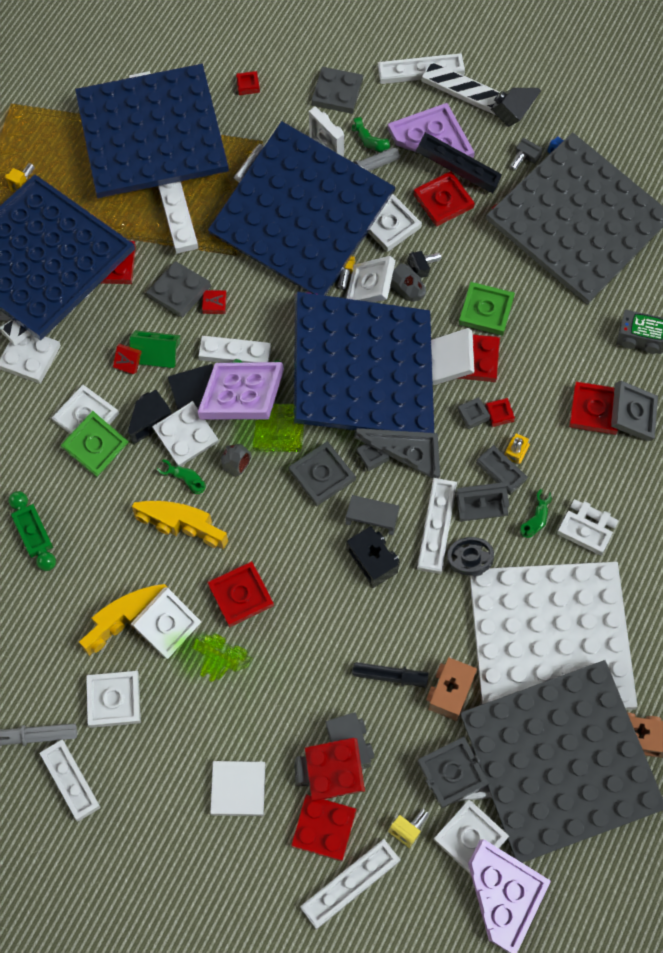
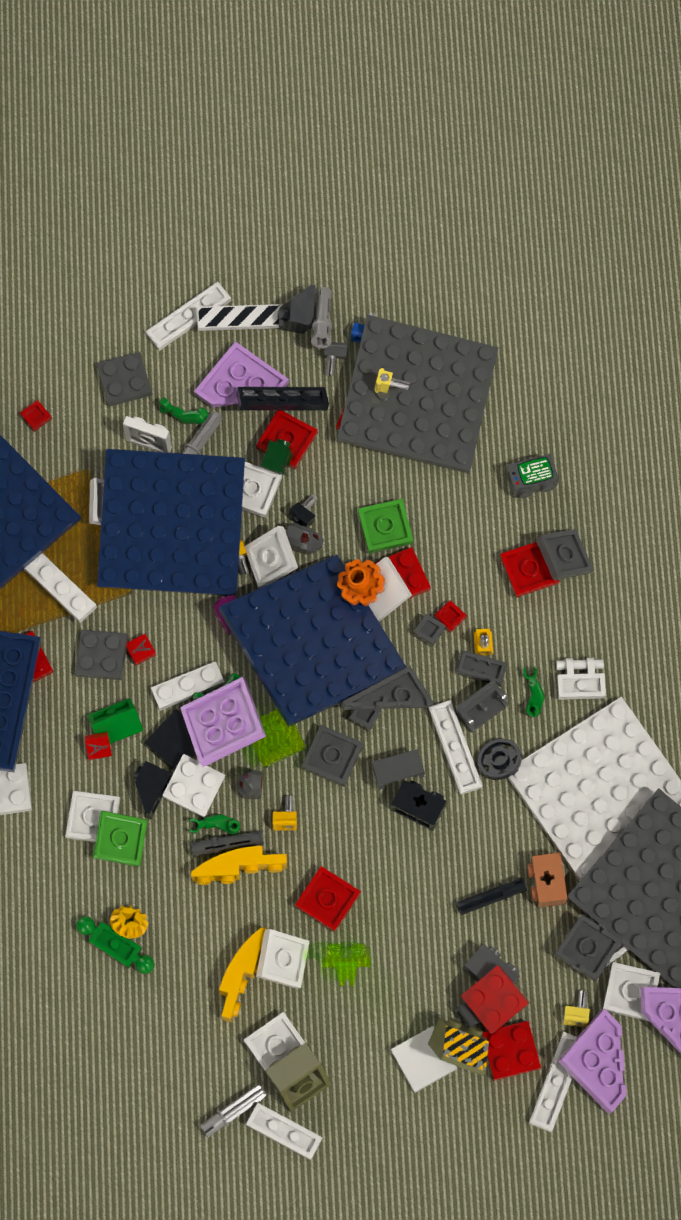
camera: 30 degrees left, 5 degrees up
none -> yellow gear [110,905,149,938]
none -> dark grey pin [191,830,264,857]
none -> dark green window [261,439,293,476]
none -> olive slope [265,1043,331,1112]
none -> yellow piece [273,795,297,831]
none -> light grey pin [311,287,332,348]
none -> orange plant [337,559,385,606]
none -> piece [374,368,410,393]
none -> slope [428,1018,489,1076]
none -> lavender plate [558,1009,626,1113]

